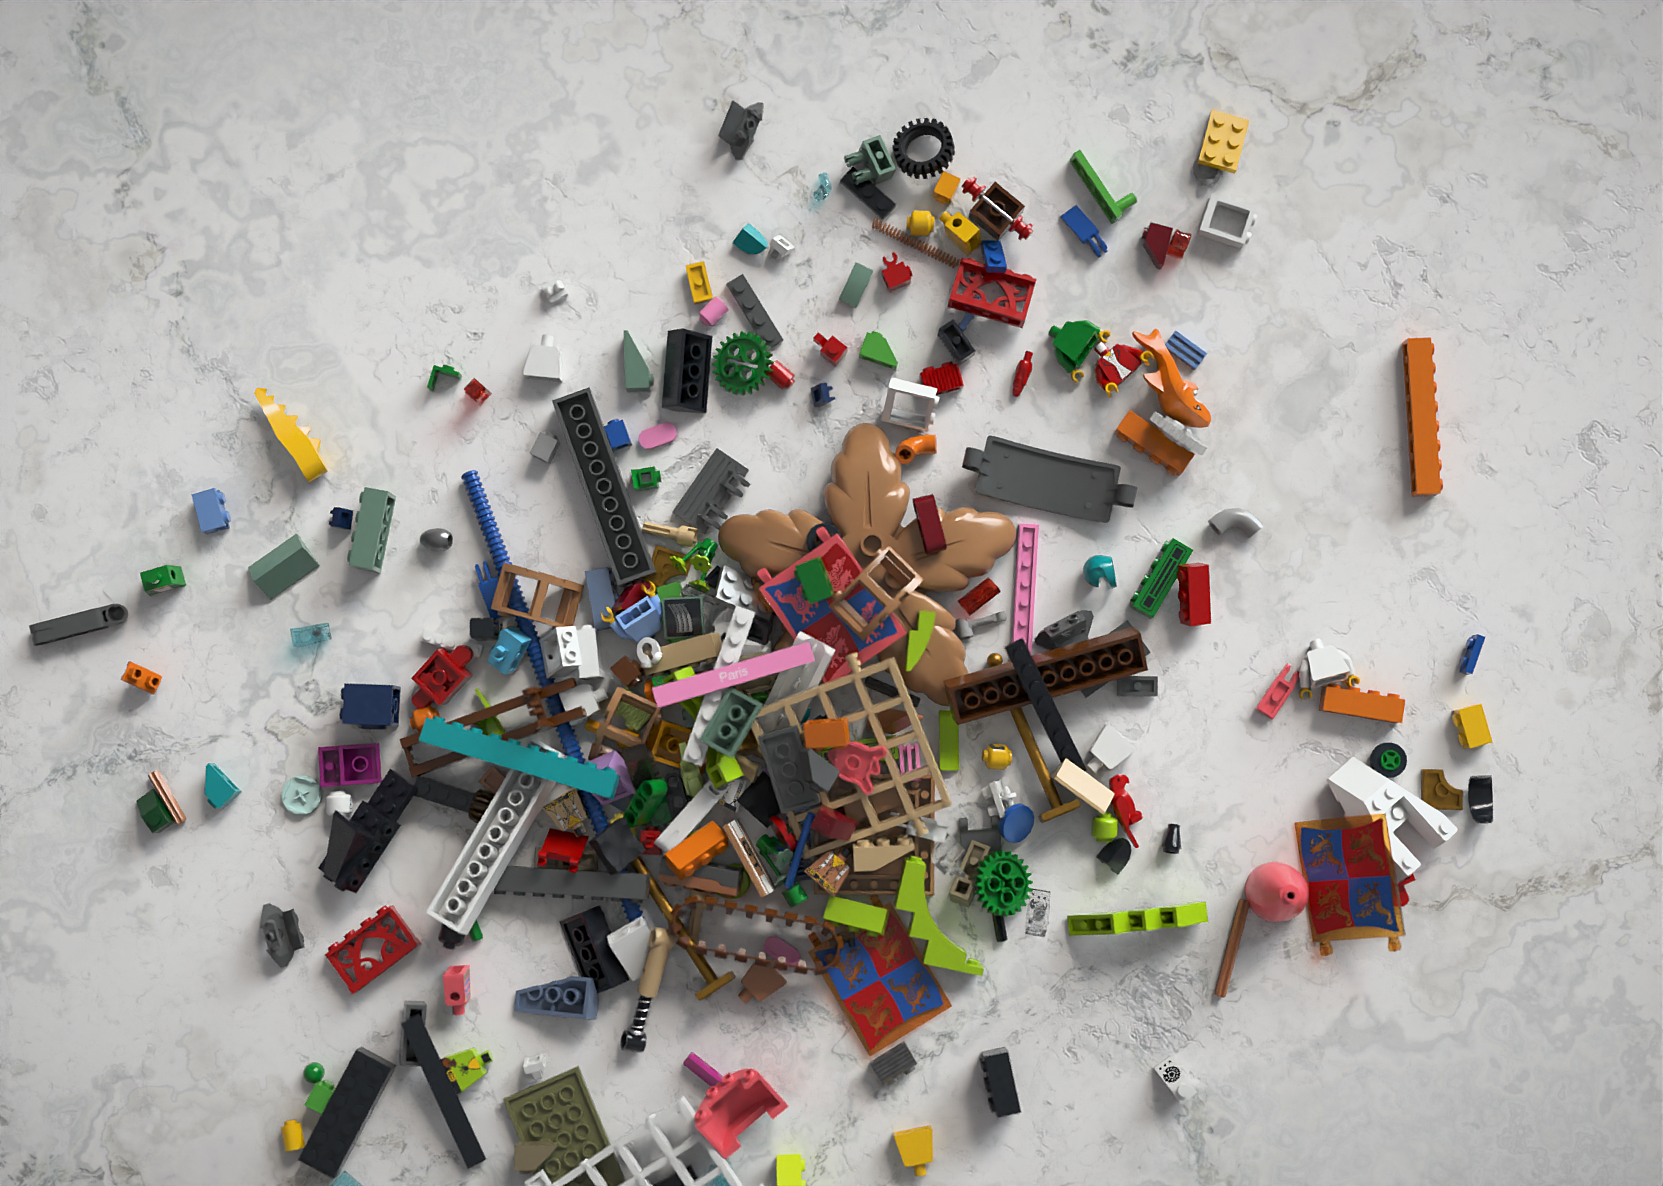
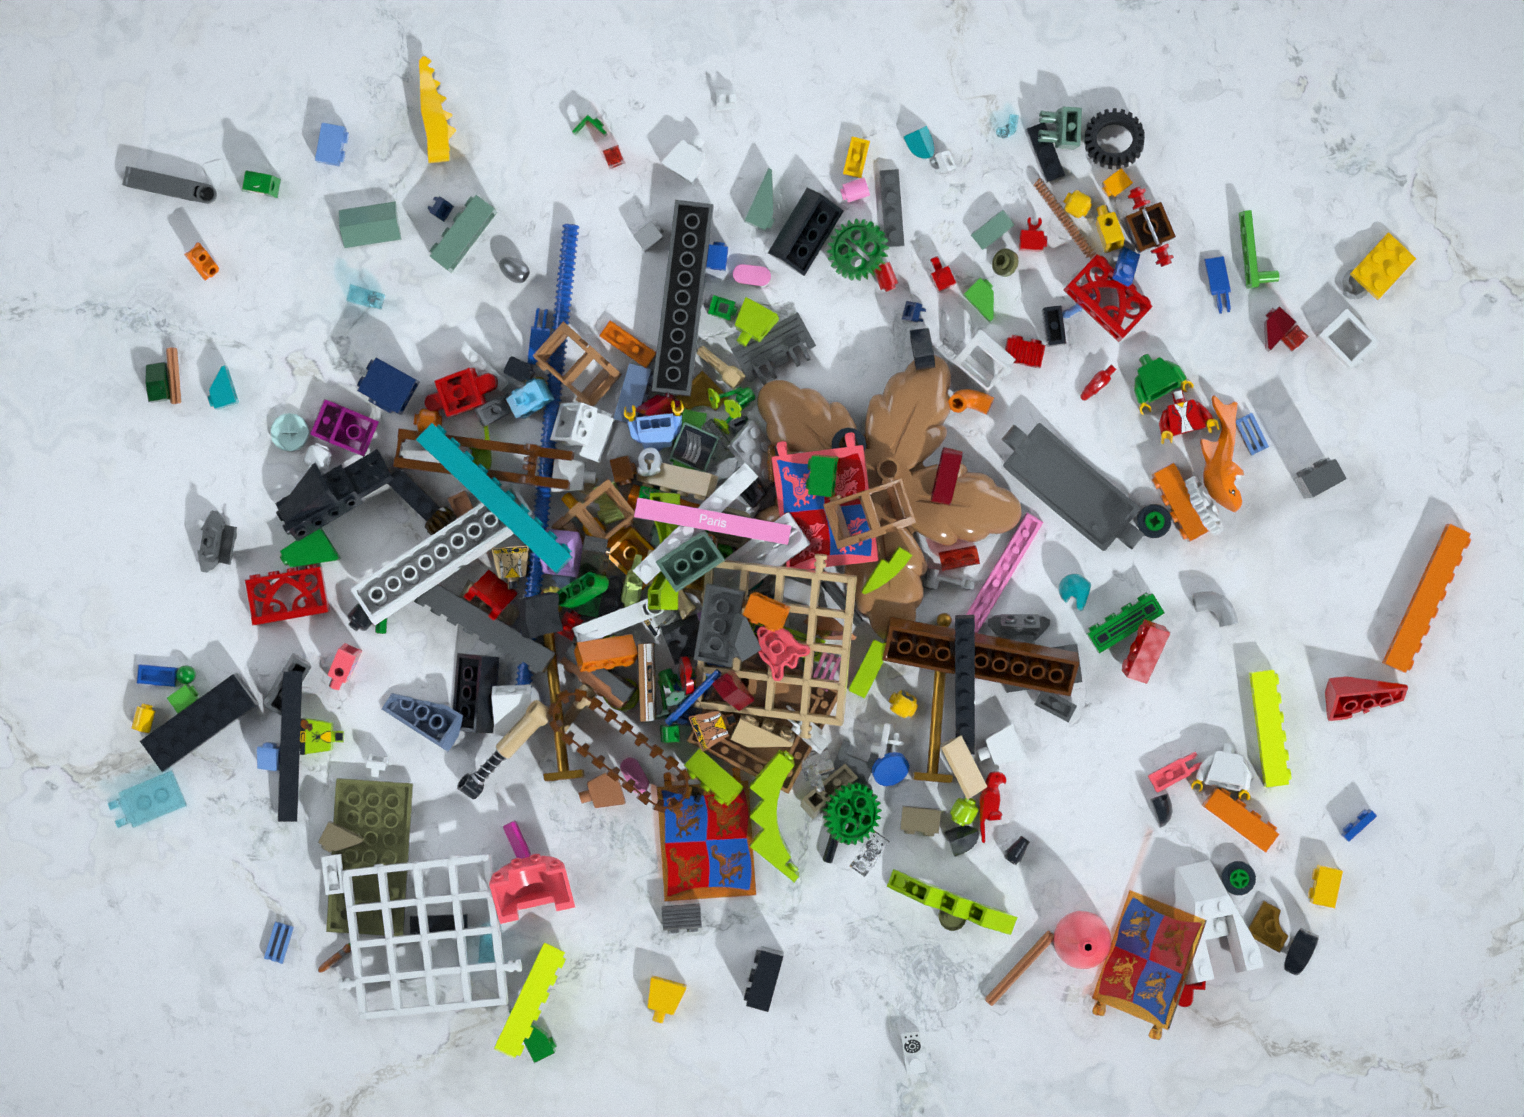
camera: 25 degrees right, 5 degrees up
dark grey piece [718,101,764,160] -> none
none -> blue tile [137,664,178,687]
none -> medium blue slope [257,742,280,771]
none -> green slope [280,528,341,567]
none -> dark grey plate [474,393,513,427]
none -> orange tile [599,321,656,368]
none -> lime torso [735,297,779,347]
none -> white slope [769,577,821,606]
none -> dark tan brick [900,805,941,837]
none -> black beam [910,328,935,370]
none -> olive plate [939,910,966,931]
none -> olive plate [992,248,1019,277]
none -> black wheel [1137,504,1171,538]
none -> black brick [1150,793,1173,828]
none -> neon yellow brick [1249,669,1292,788]
none -> dark grey brick [1293,457,1347,499]
none -> red wedge [1325,676,1408,721]

